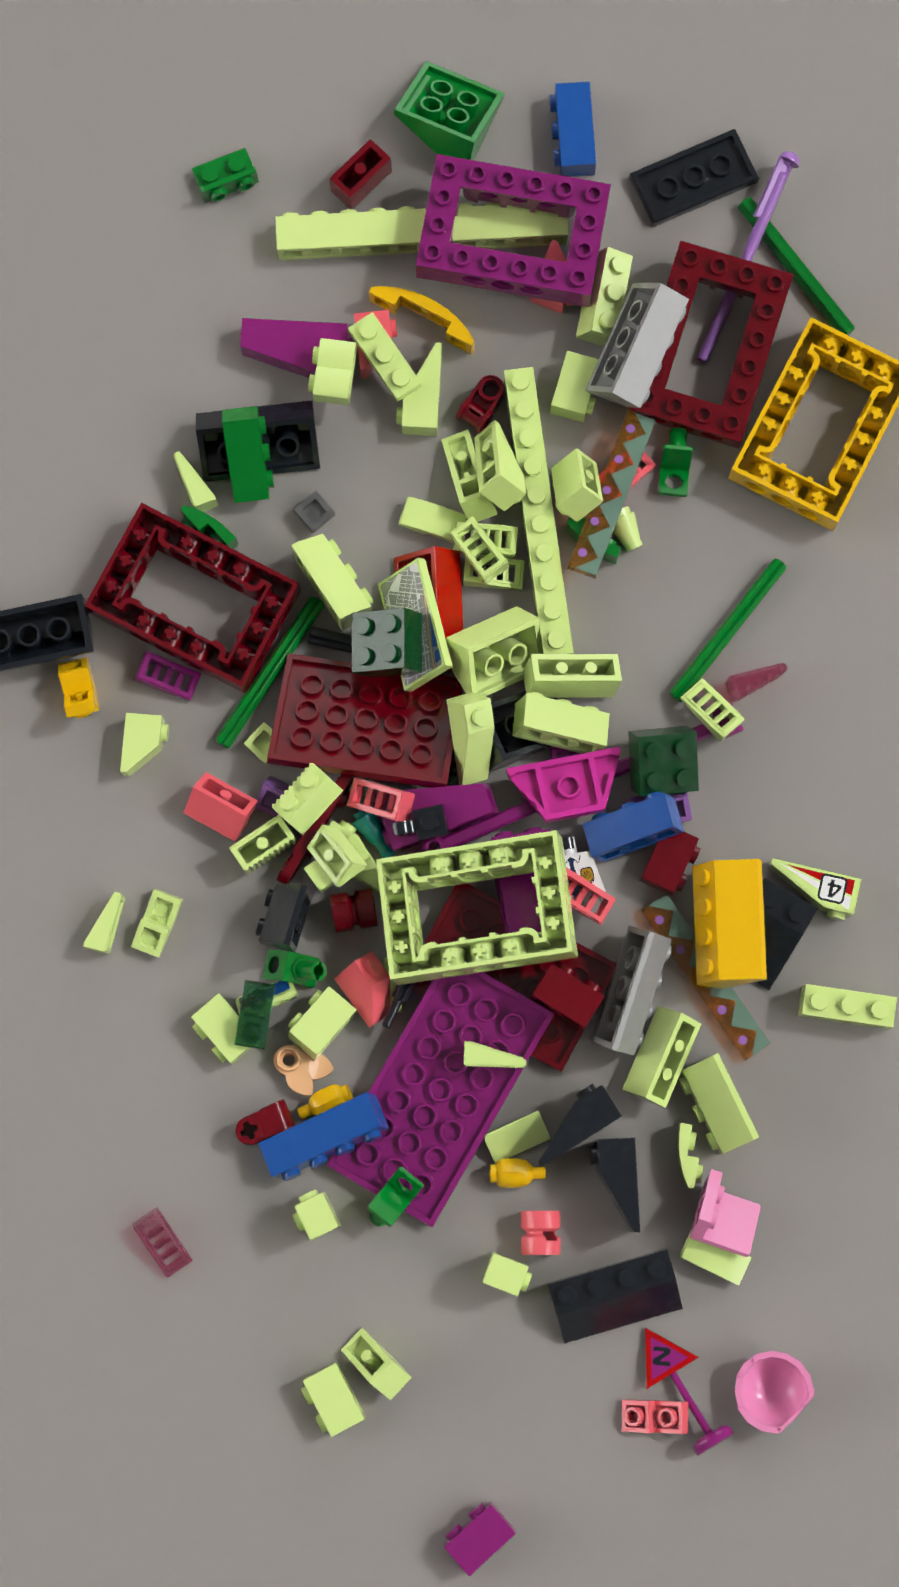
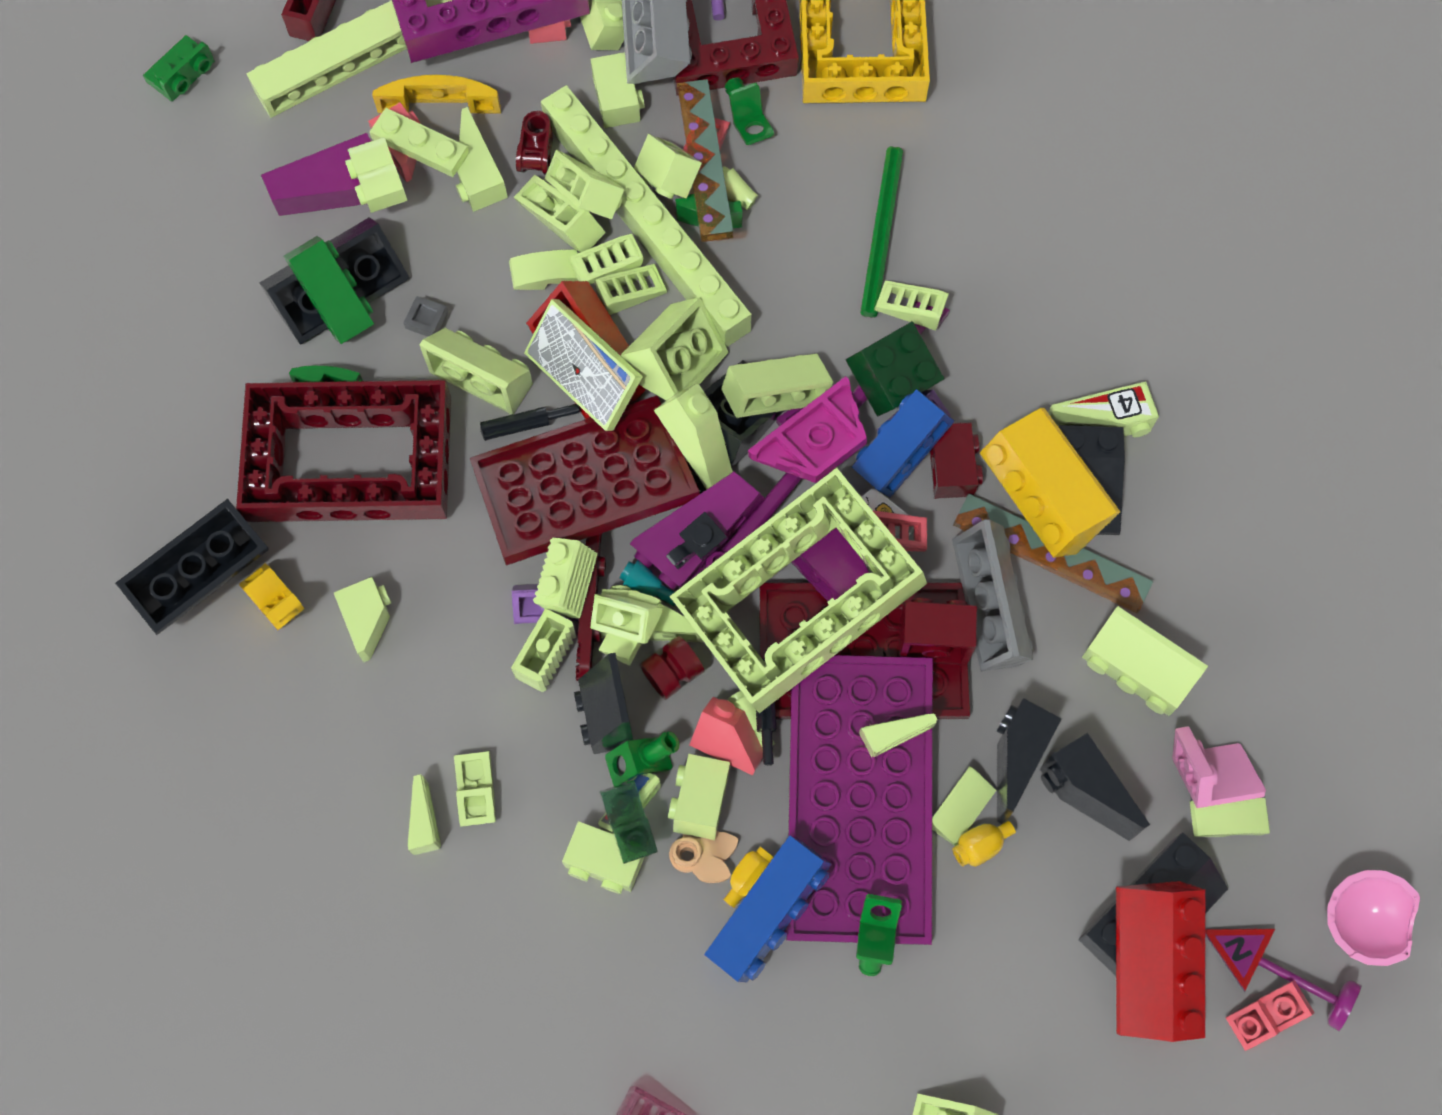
camera: 30 degrees left, 10 degrees down
magenta slope [133,651,201,701] -> none
yellowish green slope [173,451,218,512] -> none
coral brick [183,772,258,842] -> none
green axle [216,596,324,749] -> none
dark red piece [235,1099,296,1145] -> none
yellowish green plate [244,722,273,765] -> none
yellowish green brick [292,1190,341,1240] -> none
coral slope [347,777,415,822] -> none
brick [352,607,422,678] -> none
yellowish green slope [449,516,508,584] -> none
yellowish green brick [482,1252,532,1296] -> none
coral wheel [521,1211,561,1255] -> none
yellowish green brick [523,654,622,698] -> none
yellowish green brick [622,1006,701,1108] -> none
yellowish green slope [676,1123,703,1188] -> none
clear pink slope [725,663,787,704] -> none
yellowish green brick [798,984,897,1030] -> none
none -> red slope [1116,881,1205,1042]

